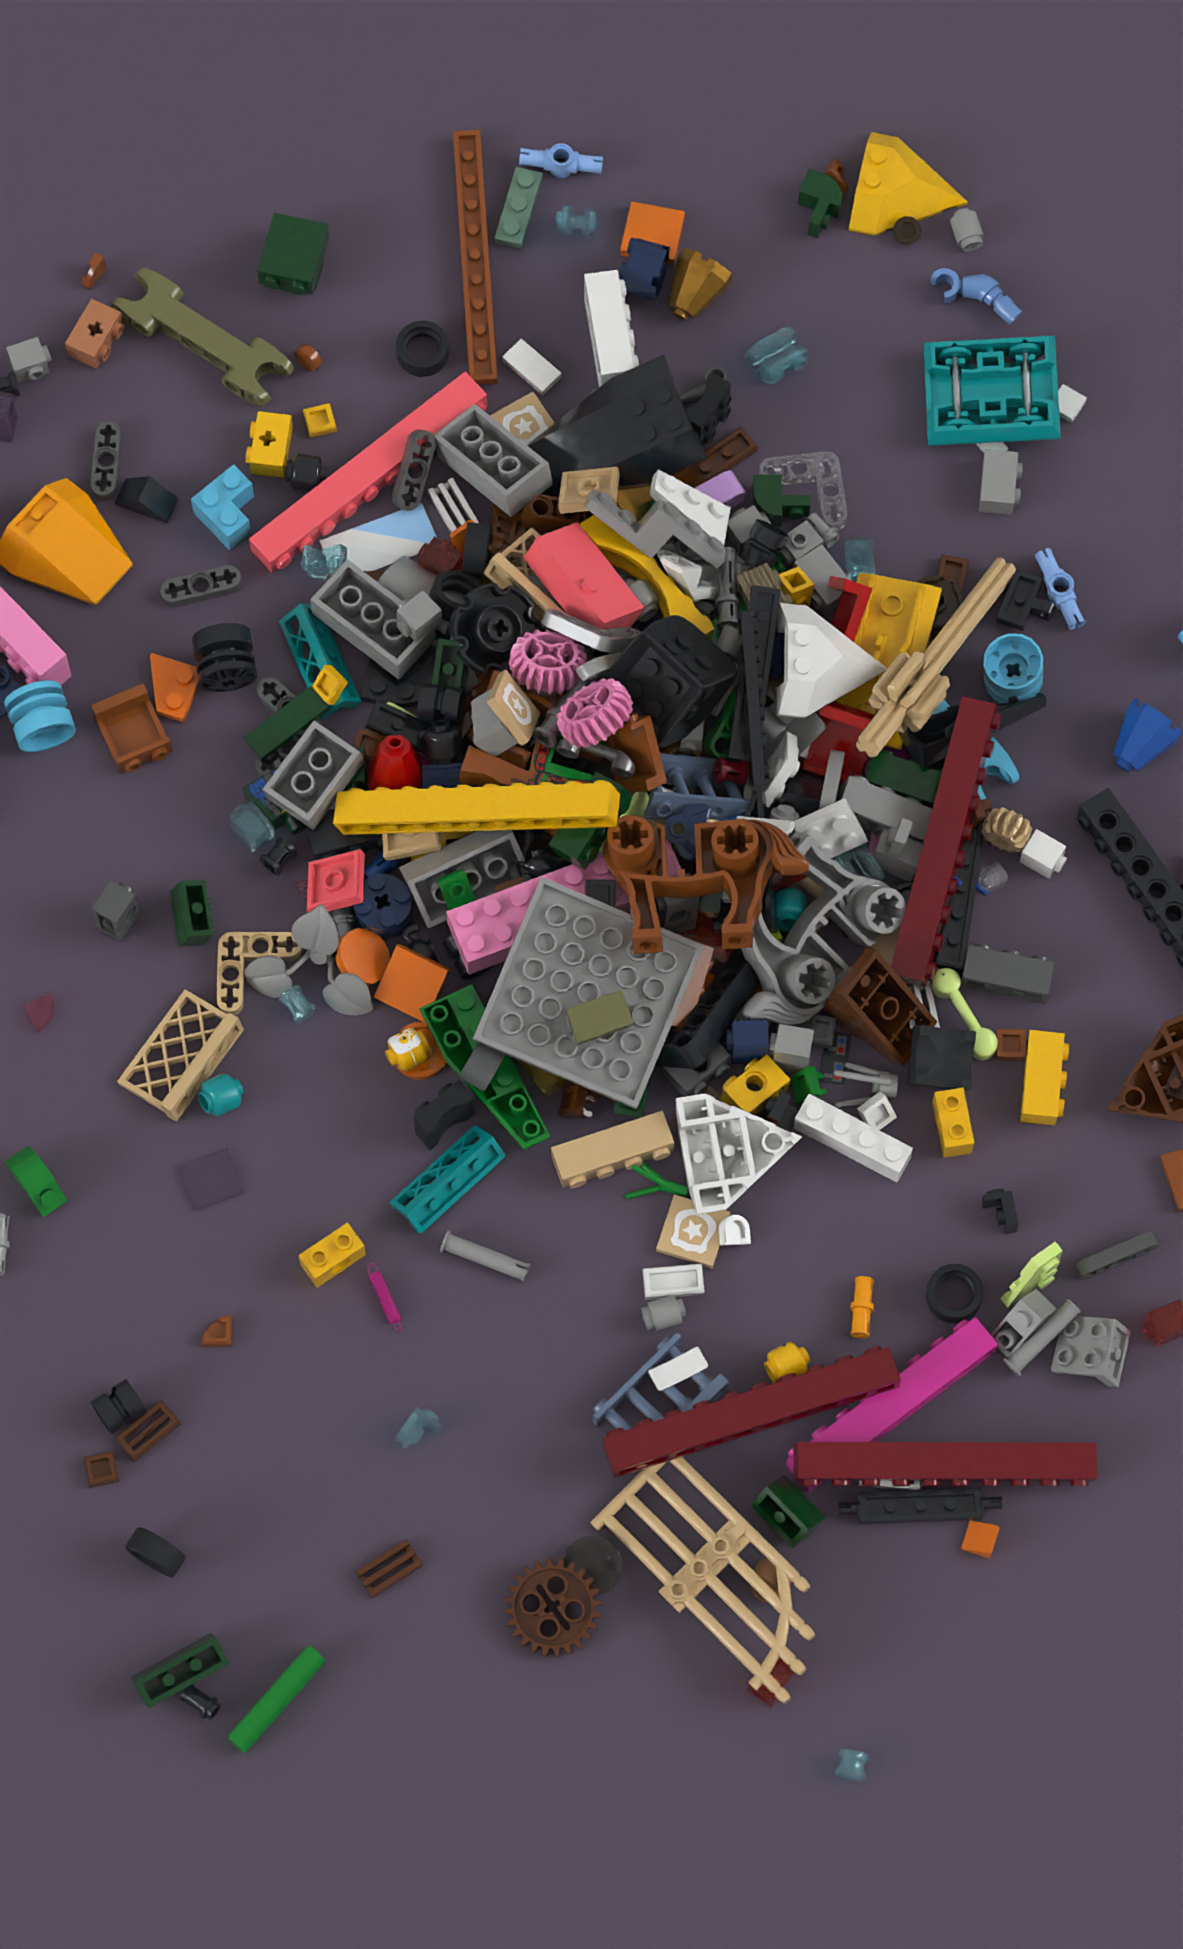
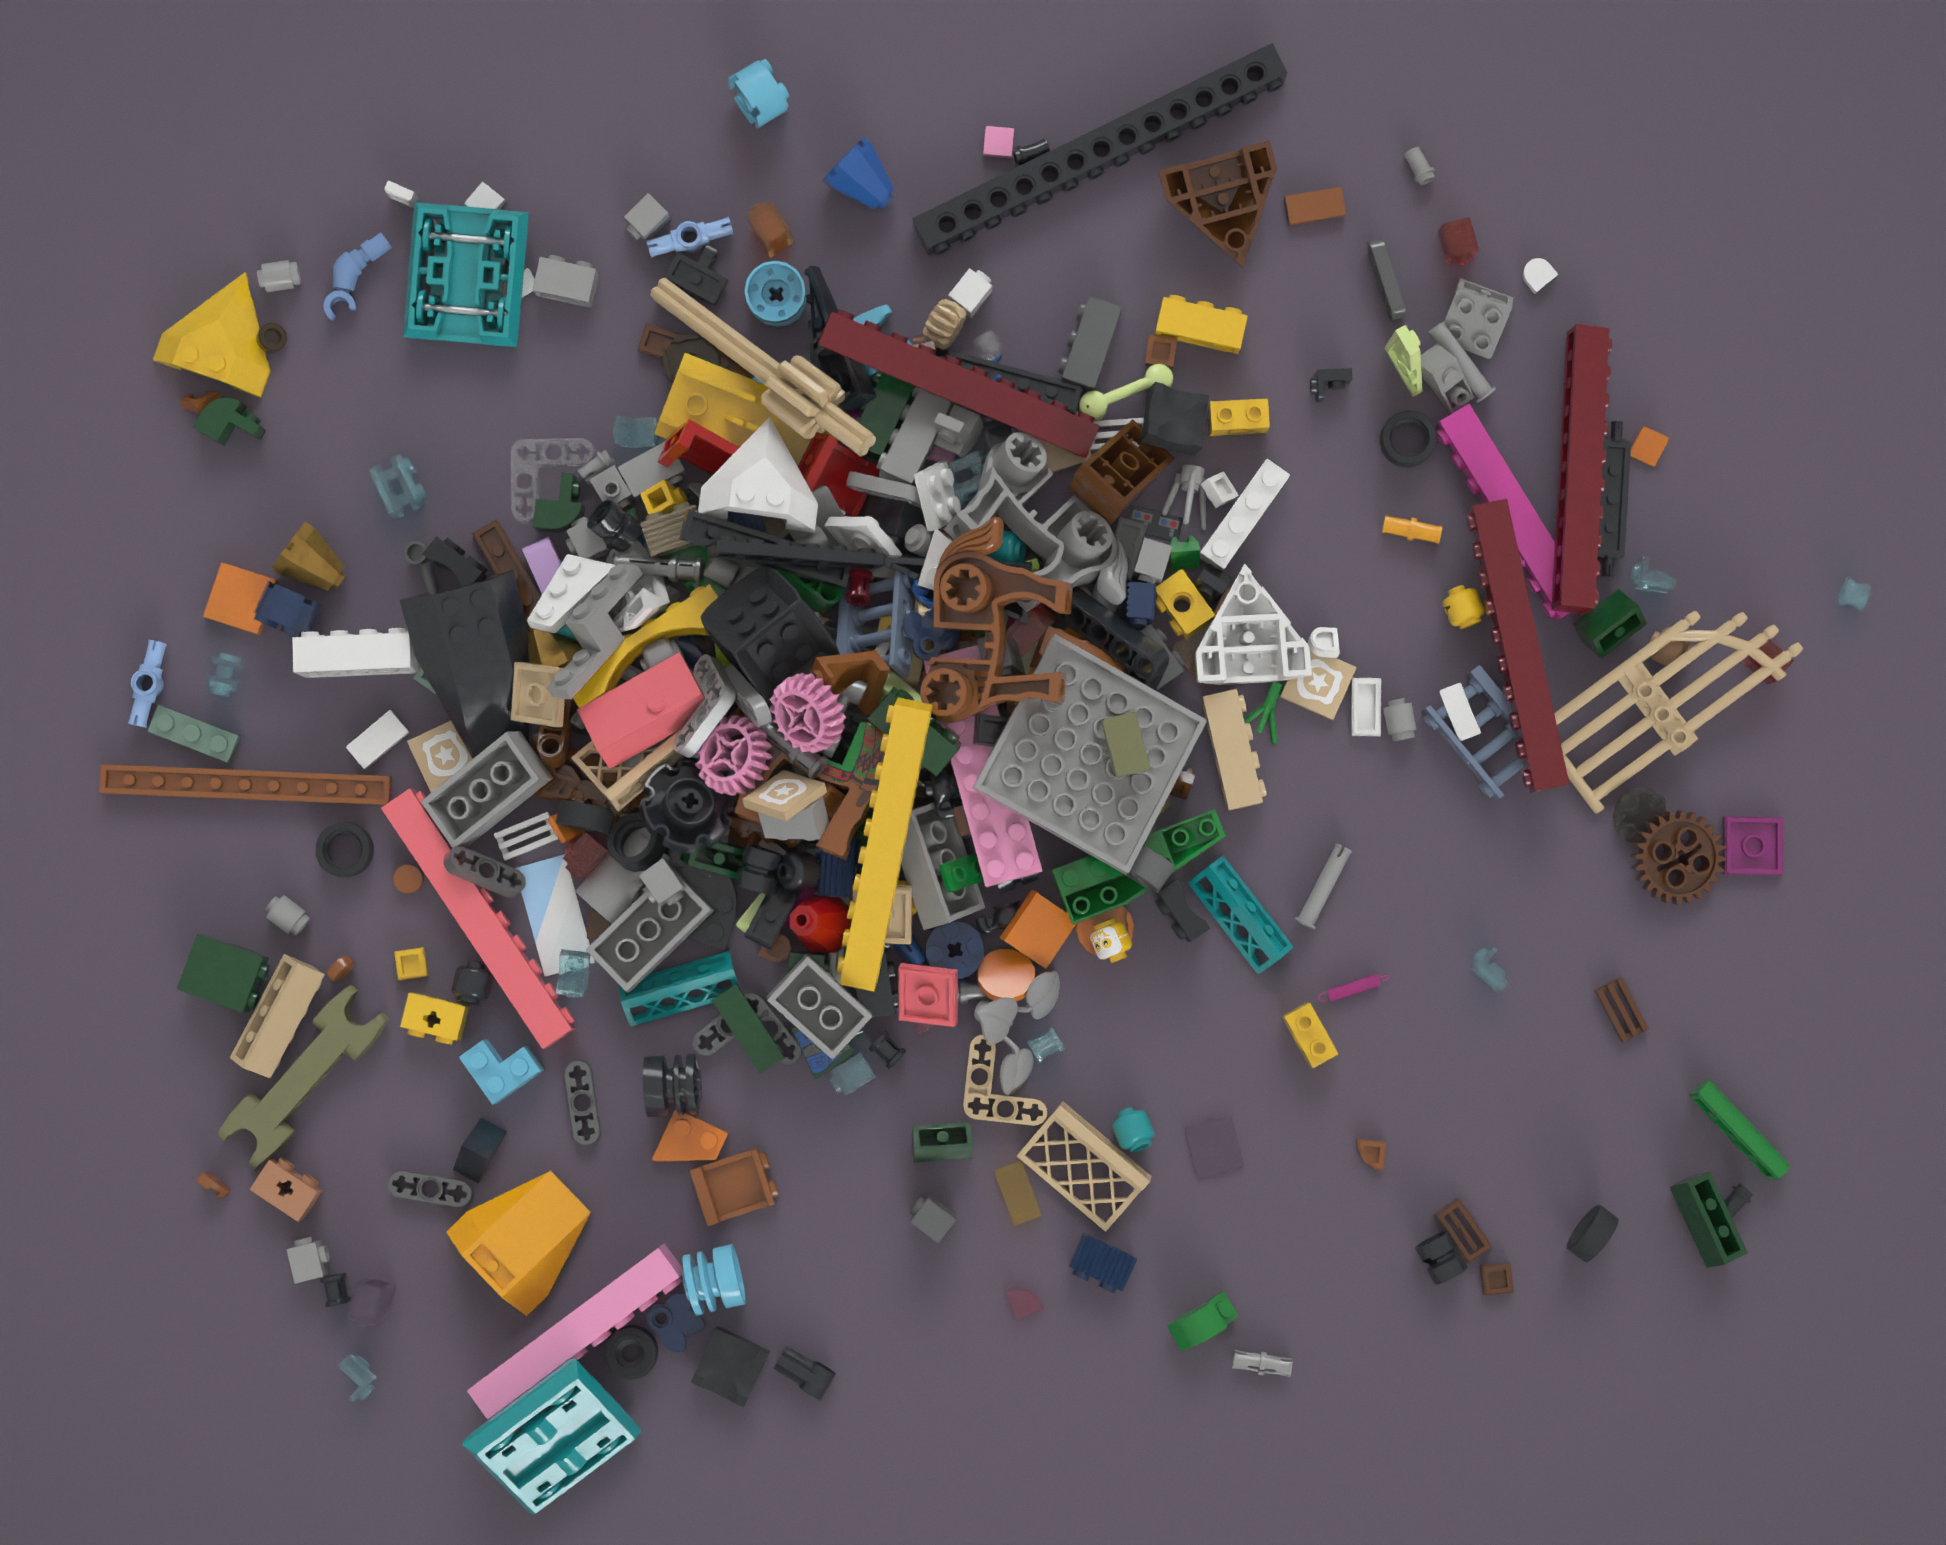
camera: 80 degrees left, 15 degrees up
yellow tile [312,665,348,705] -> none
none -> tan brick [230,954,325,1079]
none -> light grey brick [265,895,310,936]
none -> white tile [384,180,419,208]
none -> dark orange tile [393,865,424,894]
none -> light grey brick [624,193,671,243]
none -> clear orange brick [747,200,793,258]
none -> clear yellow tile [994,1160,1042,1226]
none -> dark blue brick [1069,1233,1137,1293]
none -> white tile [1522,258,1558,294]
none -> clear light blue bracket [1631,556,1676,593]
none -> magenta tile [1723,816,1783,876]

